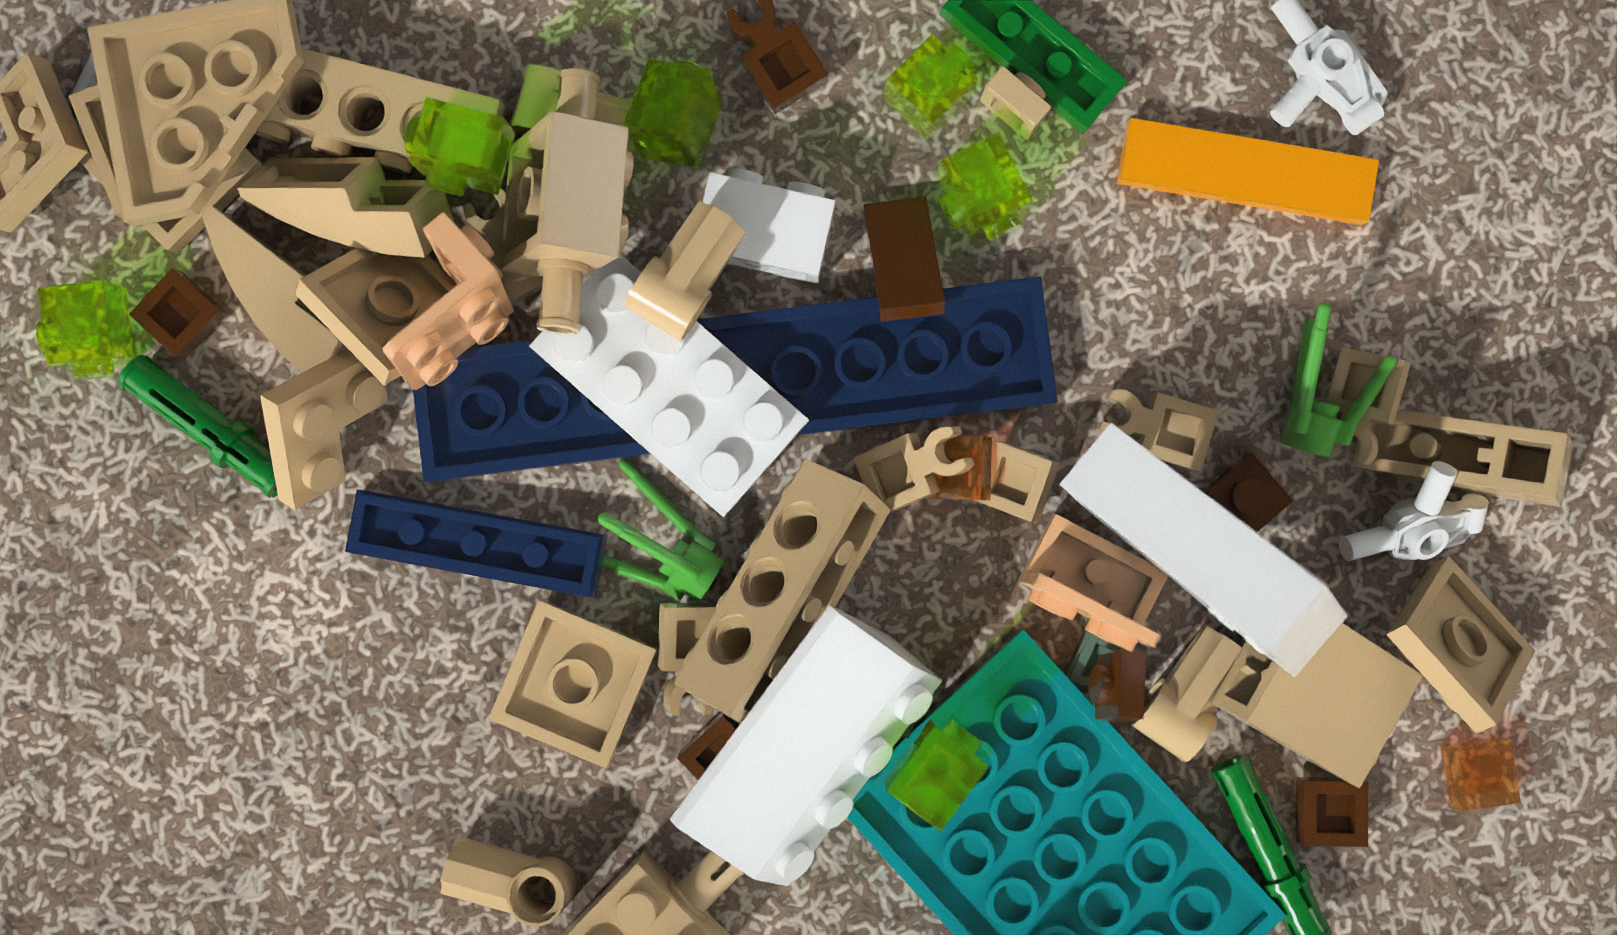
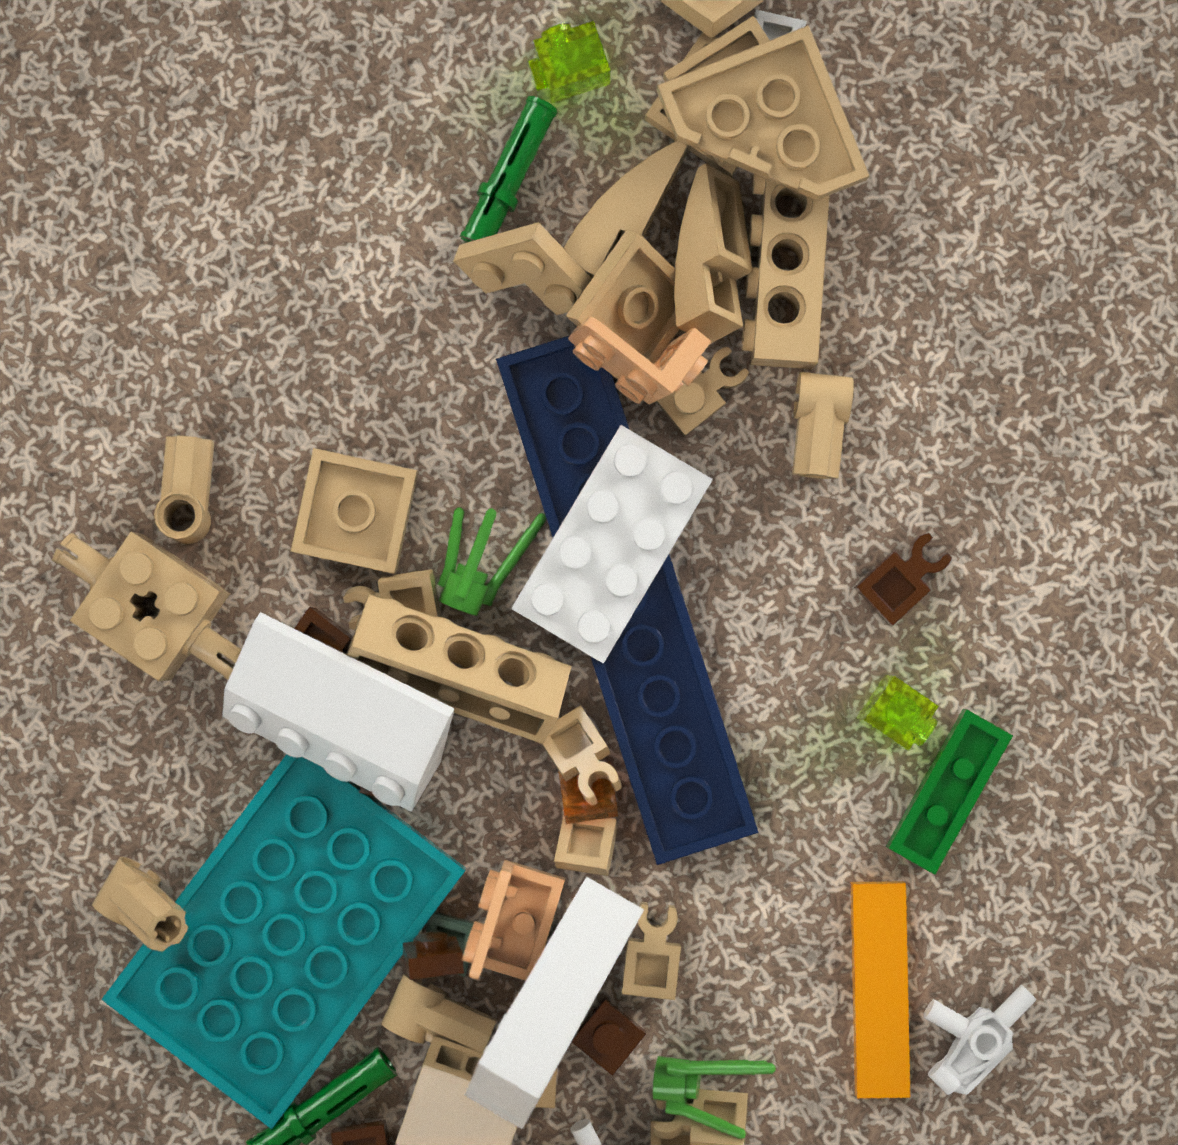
camera: 80 degrees right, 0 degrees up
reddish brown plate [129,268,228,360] -> none
dark blue tile [345,489,608,598] -> none
clear neon green brick [405,97,515,196] -> none
tan brick [499,68,634,334] -> none
clear neon green brick [624,58,723,169] -> none
tan piece [624,201,746,342] -> none
white brick [703,168,835,284] -> none
reddish brown tile [864,197,945,322] -> none
clear neon green brick [884,719,989,832] -> none
clear neon green brick [936,132,1033,242] -> none
tan plate [980,66,1051,140] -> none

